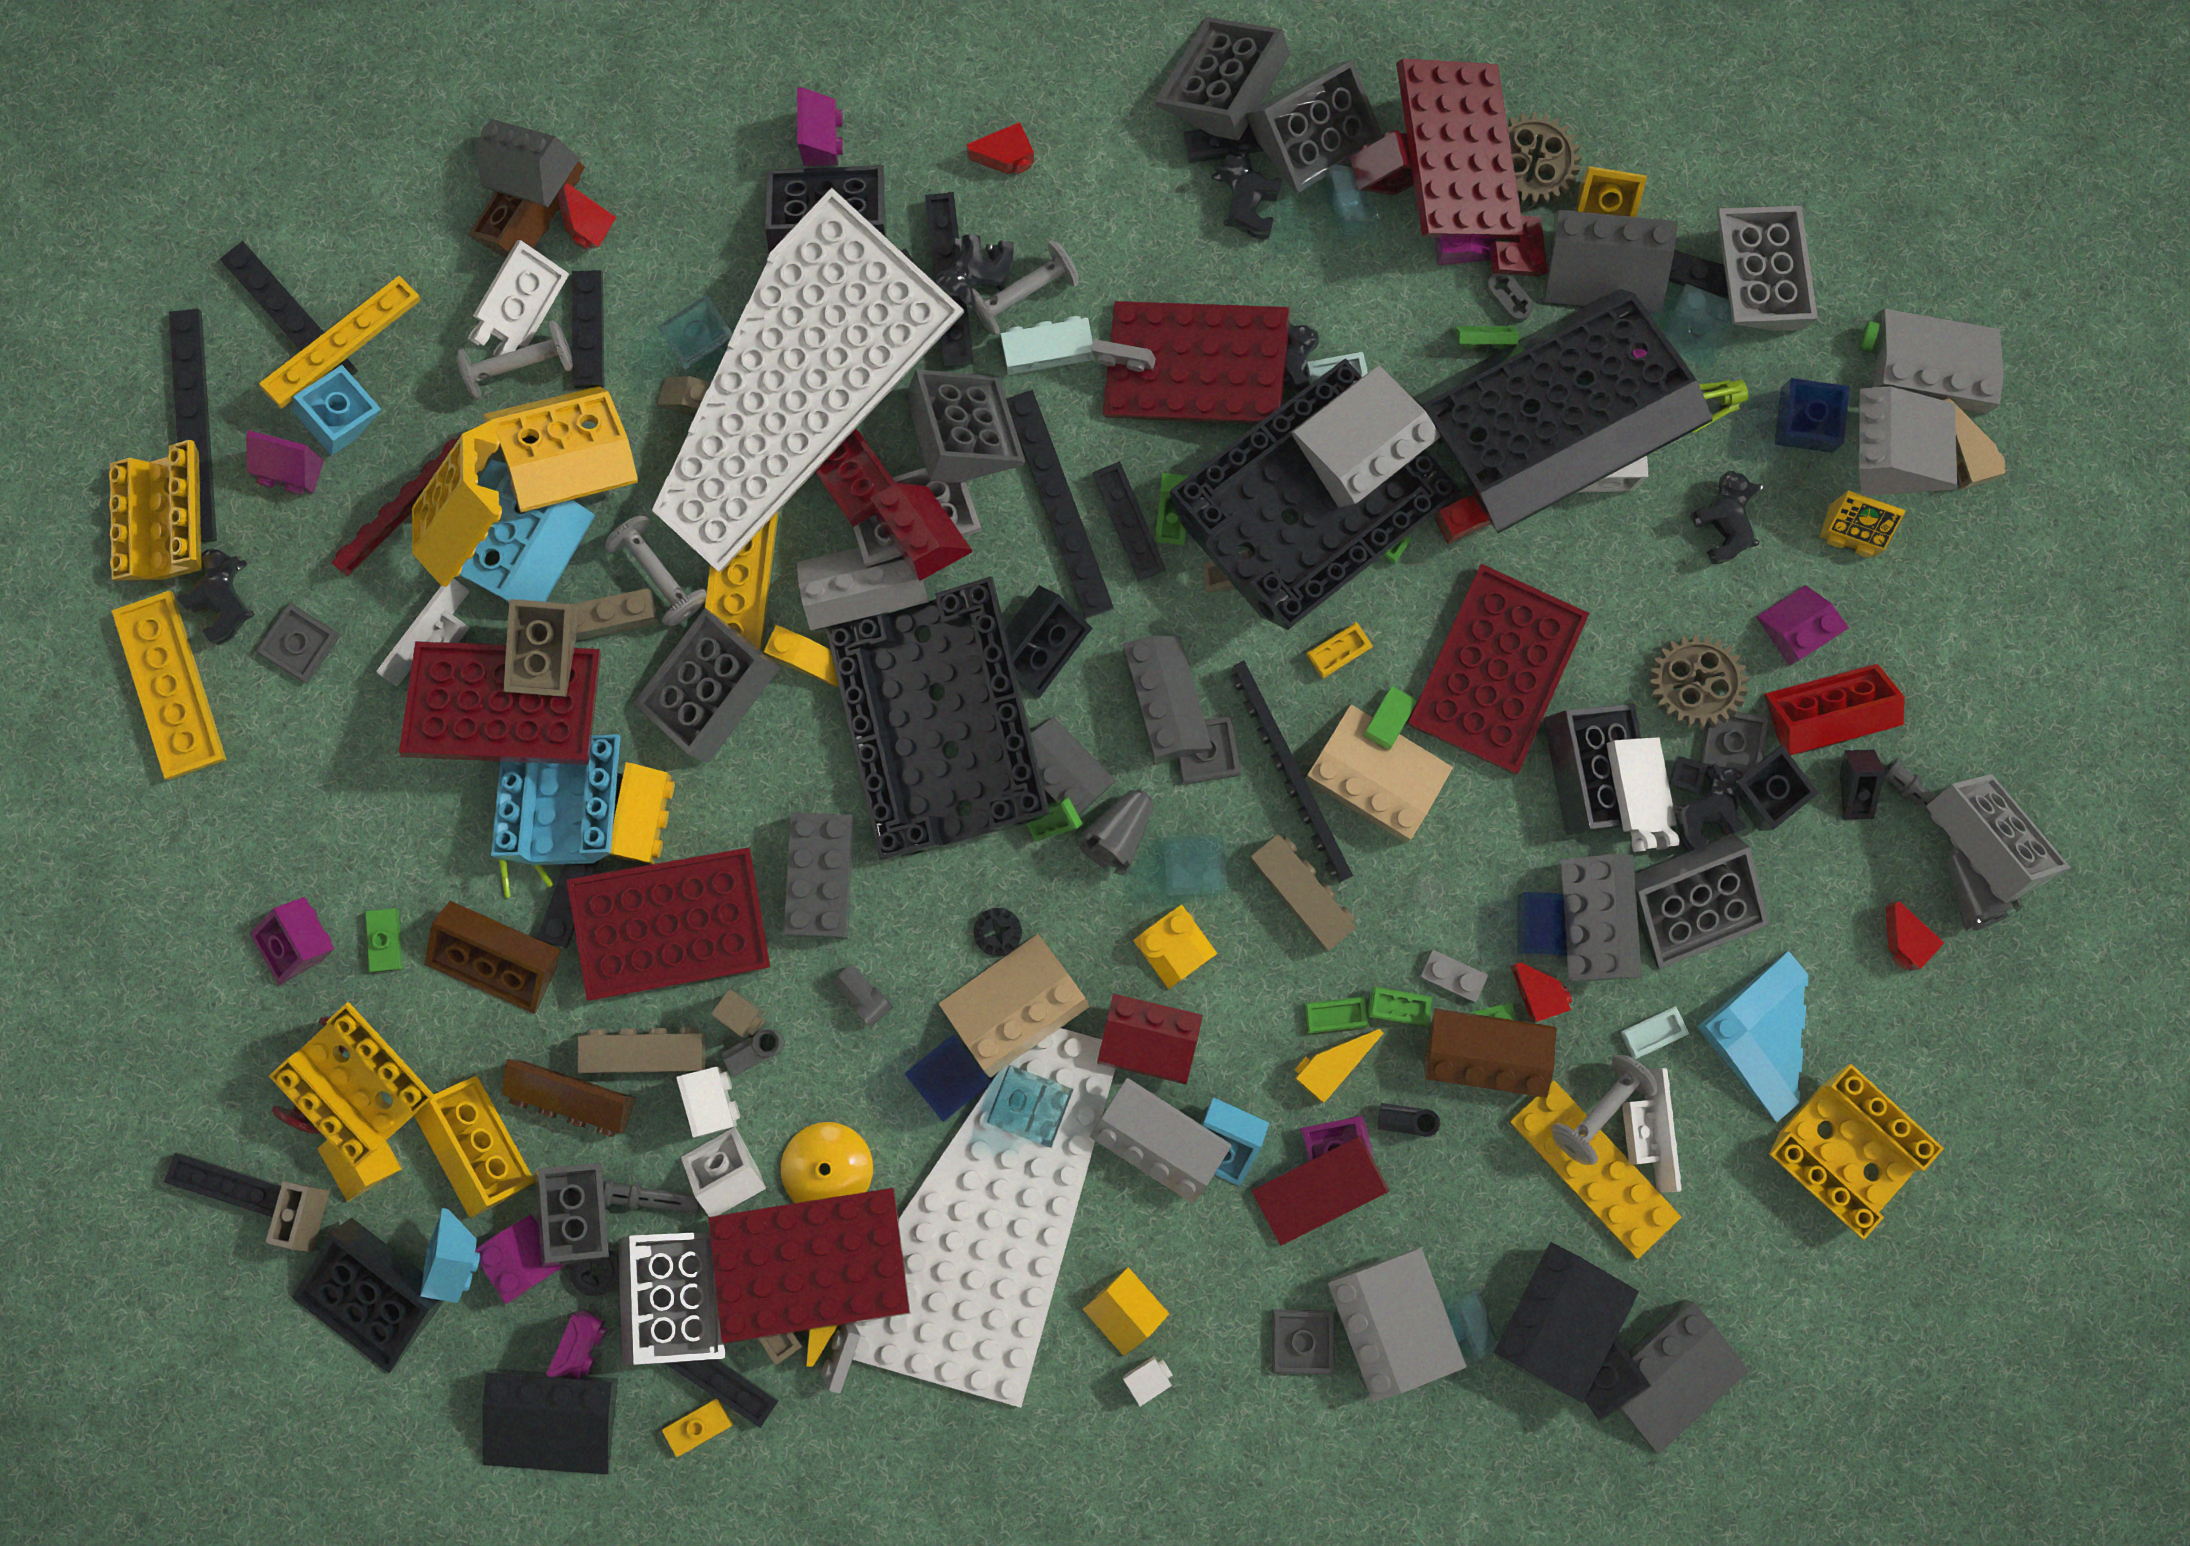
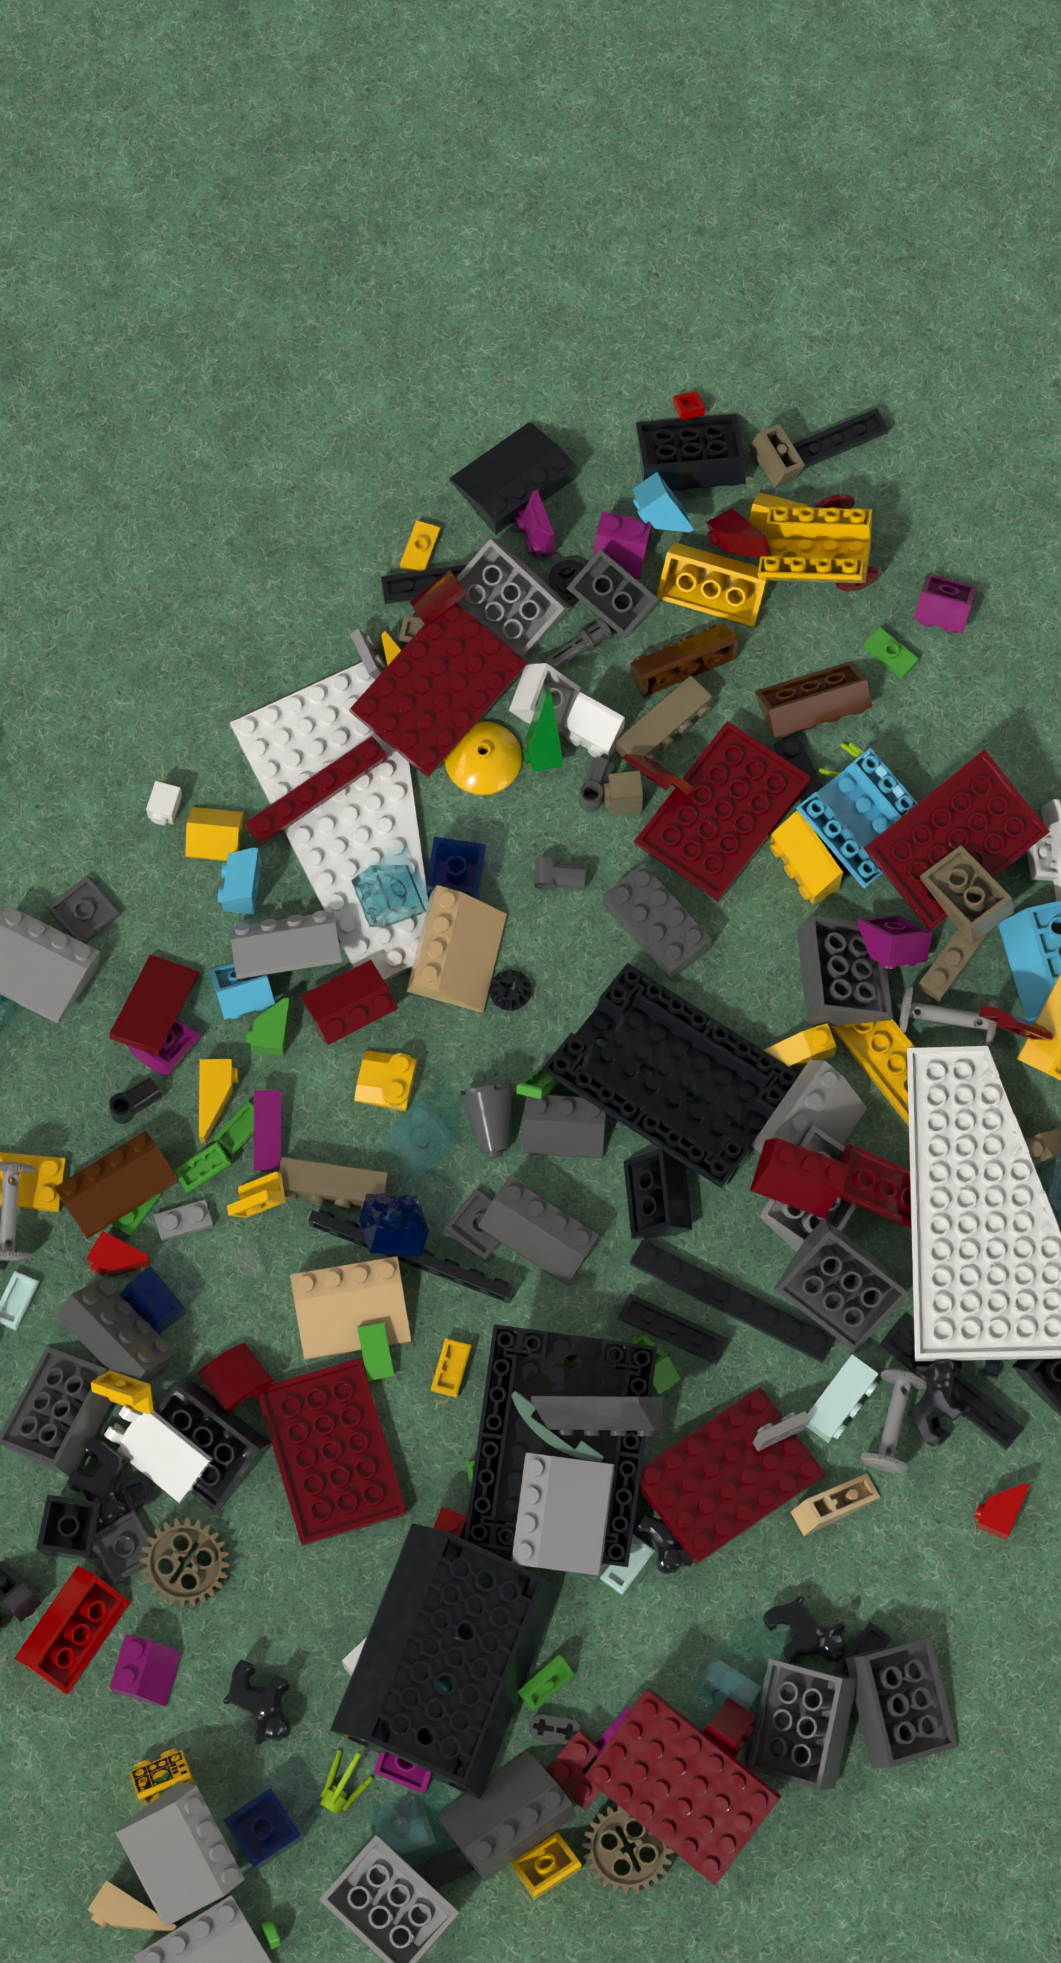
camera: 145 degrees right, 10 degrees down
none -> yellow panel [91,1370,154,1414]
none -> dark red slope [196,1343,274,1413]
none -> medium azure slope [218,848,261,915]
none -> yellow panel [227,1172,286,1218]
none -> dark red plate [245,736,388,846]
none -> bright green slope [247,998,291,1056]
none -> magenta tile [253,1090,281,1171]
none -> clear blue brick [359,1194,429,1256]
none -> dark red slope [410,570,467,626]
none -> sand green slope [511,1390,604,1462]
none -> green slope [523,685,563,772]
none -> dark grey slope [531,1396,663,1436]
none -> dark red slope [623,754,693,795]
none -> red plate [673,391,705,420]
none -> dark red slope [706,508,773,558]
none -> tan slope [791,1473,880,1536]
none -> magenta slope [858,915,932,969]
none -> dark red slope [979,1006,1053,1040]

